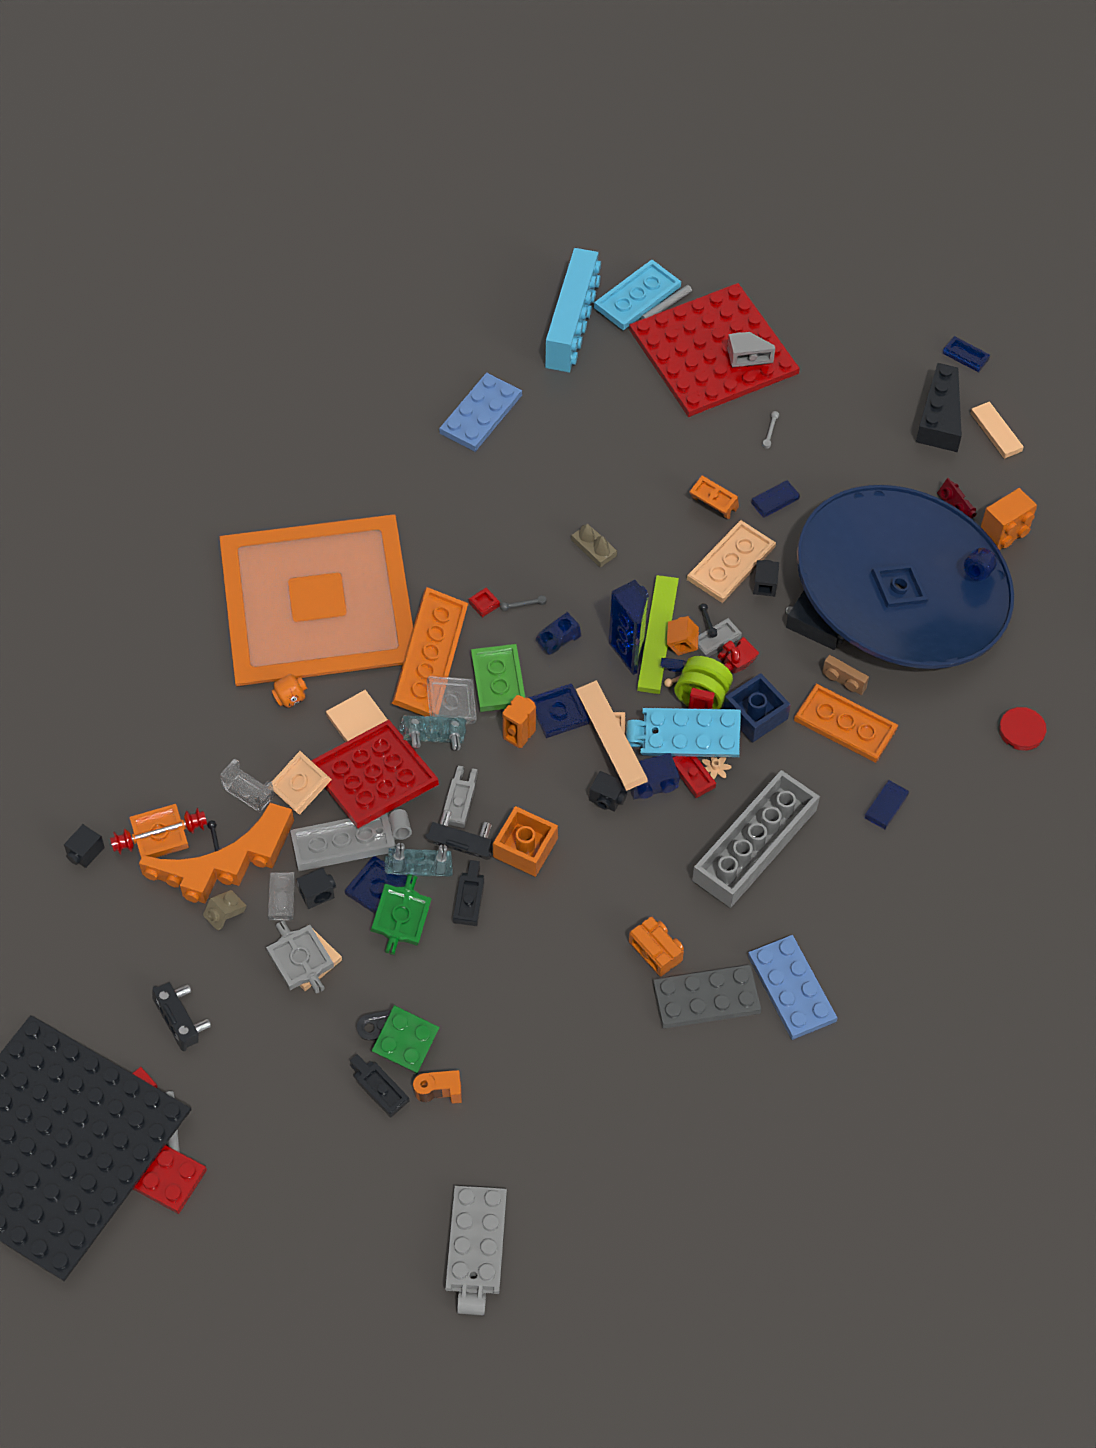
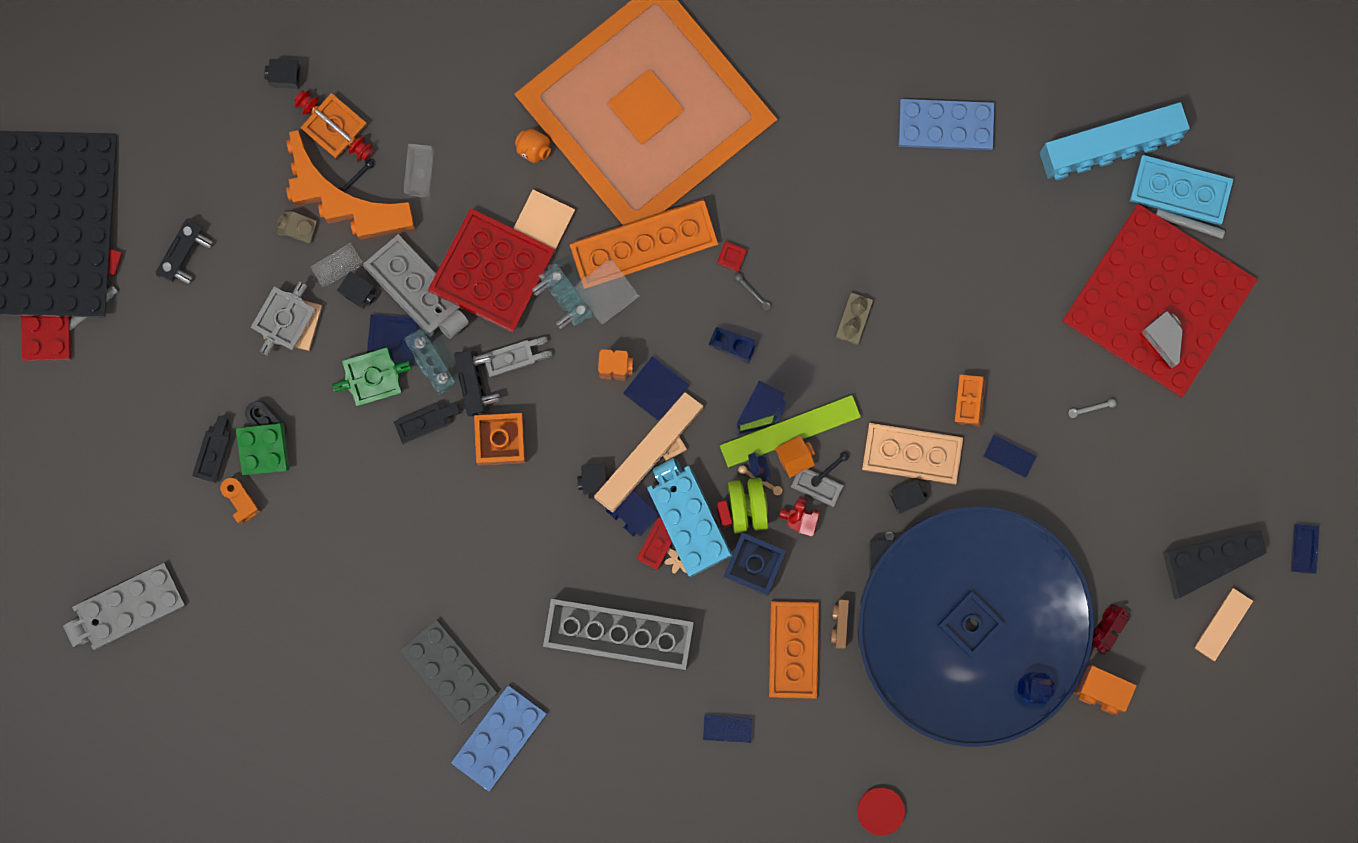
camera: 60 degrees right, 25 degrees up
light nougat tile [268,751,332,815] -> none
bright green plate [471,644,525,712] -> none
orange brick [629,917,684,977] -> none

